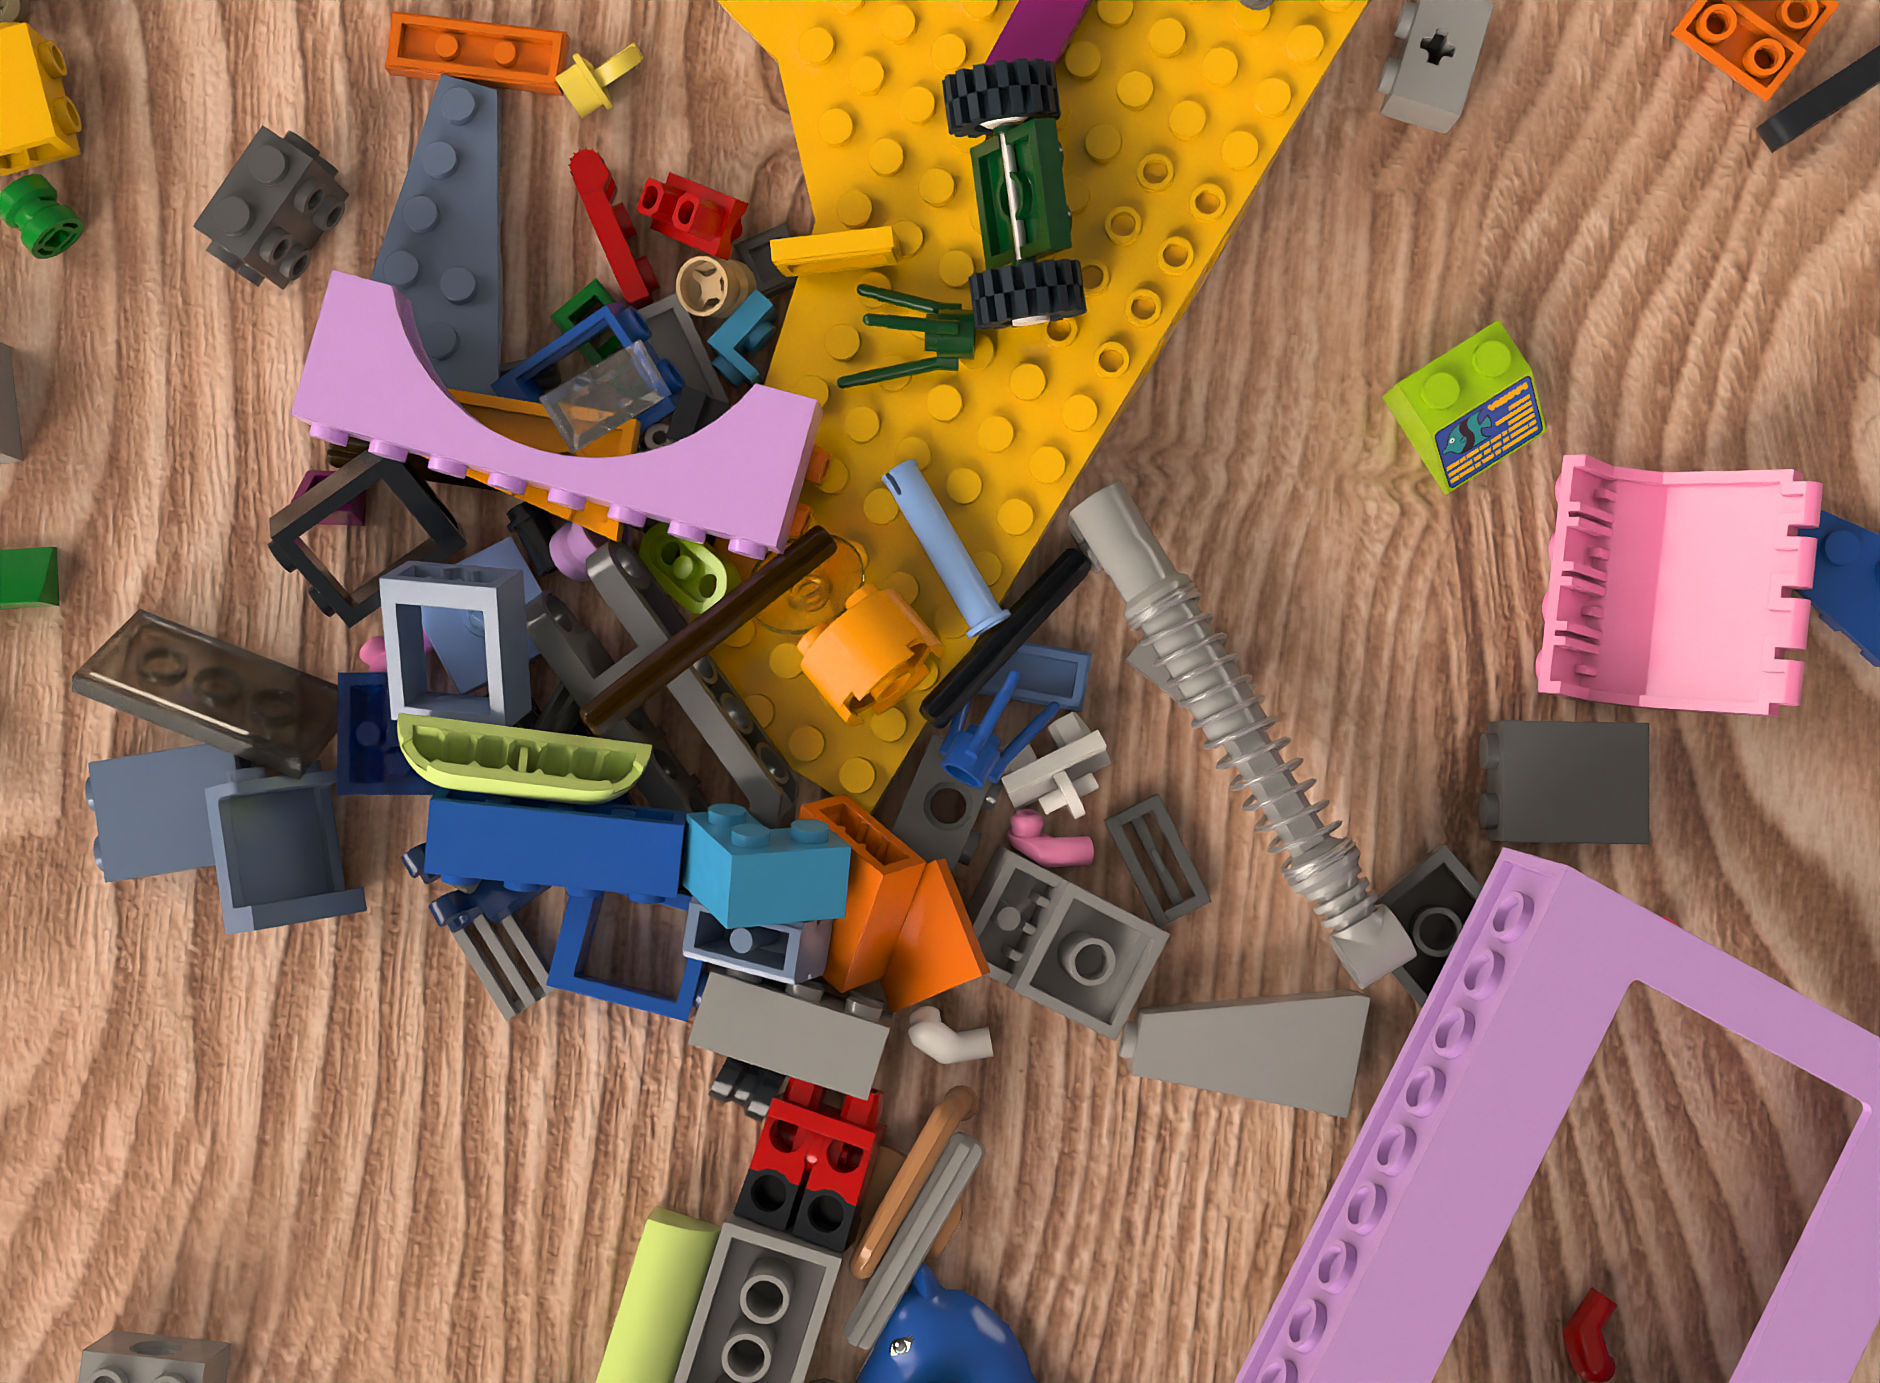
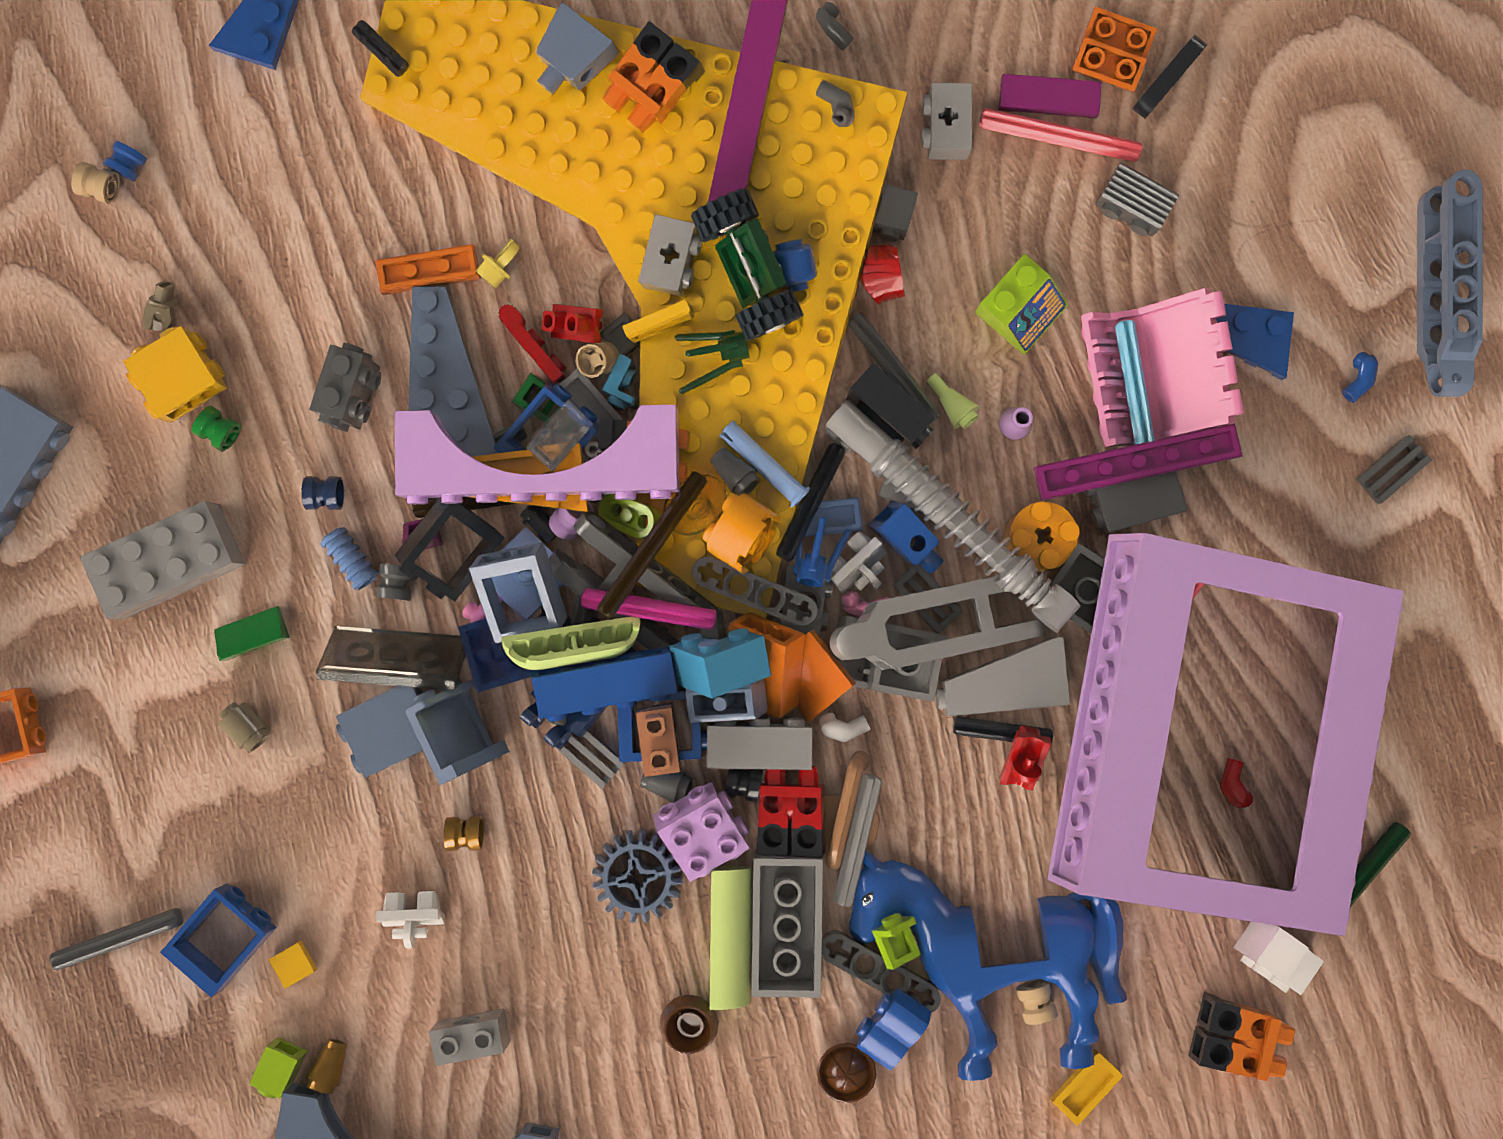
camera: 20 degrees left, 0 degrees up
none -> dark blue wheel [301,476,344,510]
none -> medium blue piece [320,527,379,590]
none -> dark grey wheel [376,563,412,601]
none -> white hips [376,891,445,949]
none -> pearl gold wheel [444,816,484,851]
none -> dark pink axle [581,588,717,630]
none -> sand blue gear [592,829,684,923]
none -> nougat hips [636,703,681,777]
none -> light grey brick [638,214,702,297]
none -> dark grey cone [640,771,693,803]
none -> lavender brick [653,782,750,882]
none -> dark grey beam [692,557,818,626]
none -> dark grey cone [710,448,760,496]
none -> blue head [773,239,818,292]
none -> light grey piece [830,576,1045,670]
none -> black window [846,363,935,449]
none -> dark grey axle [849,312,940,423]
none -> red hair [860,245,905,304]
none -> blue torso [868,502,944,574]
none -> dark grey brick [872,184,918,241]
none -> yellowish green cone [927,373,980,429]
none -> black axle [953,716,1053,745]
none -> coral axle [979,108,1142,162]
none -> magenta tile [999,74,1102,118]
none -> lavender cone [999,407,1033,440]
none -> red hips [999,726,1051,791]
none -> light orange brick [1004,501,1080,571]
none -> magenta tile [1033,423,1243,501]
none -> dark grey brick [1095,162,1179,237]
none -> medium azure axle [1115,320,1155,445]

